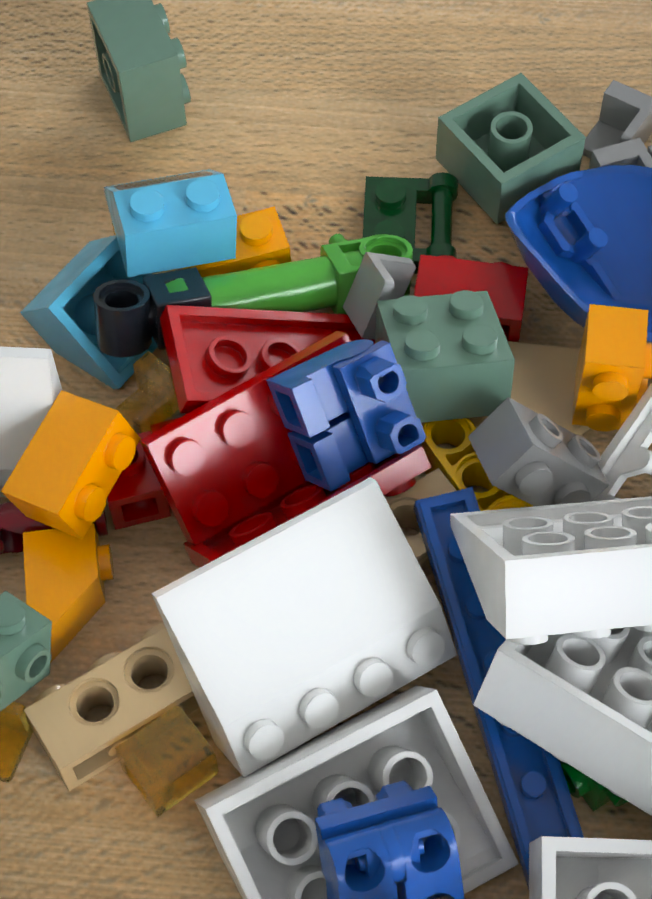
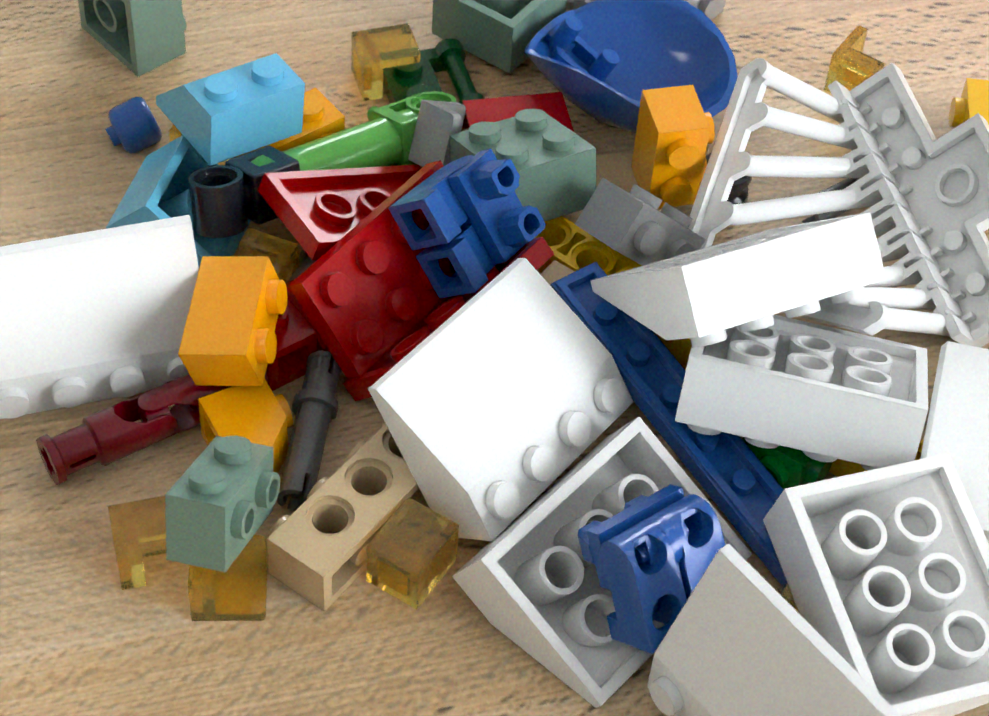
camera: 25 degrees left, 10 degrees down
none -> blue piece [105,97,162,154]
none -> dark grey pin [276,351,342,511]
none -> clear yellow panel [351,23,421,101]

